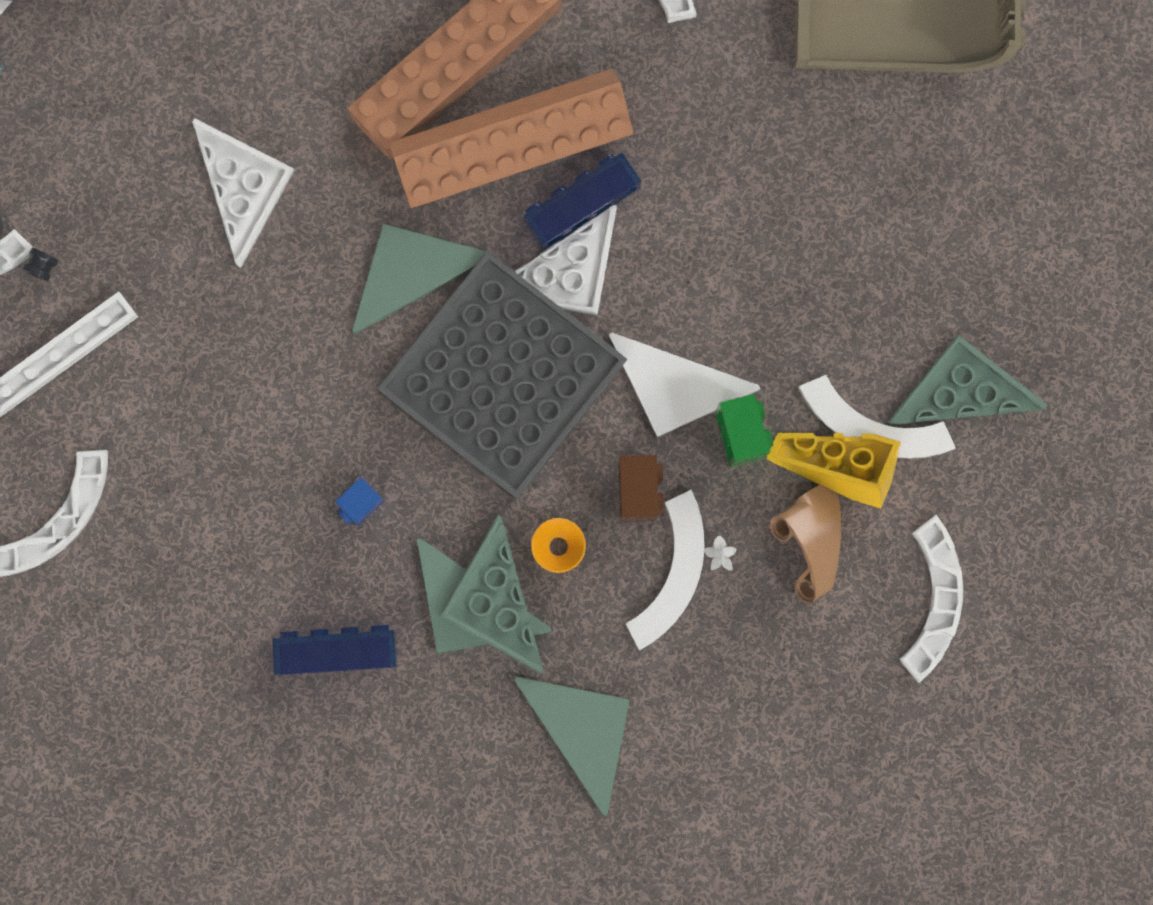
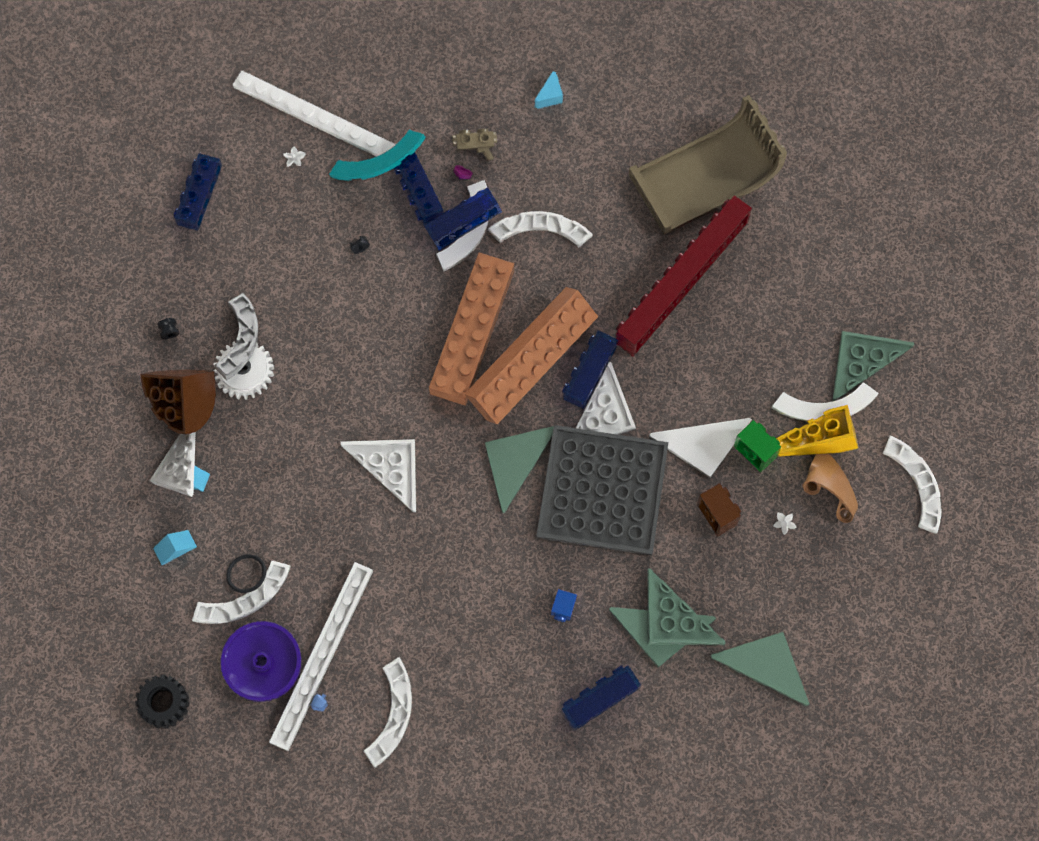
camera: 25 degrees left, 10 degrees down
black wheel [21,248,59,282] -> none
light orange piece [531,518,586,573] -> none
white tile [626,490,704,650] -> none
none -> dark red brick [615,195,752,357]

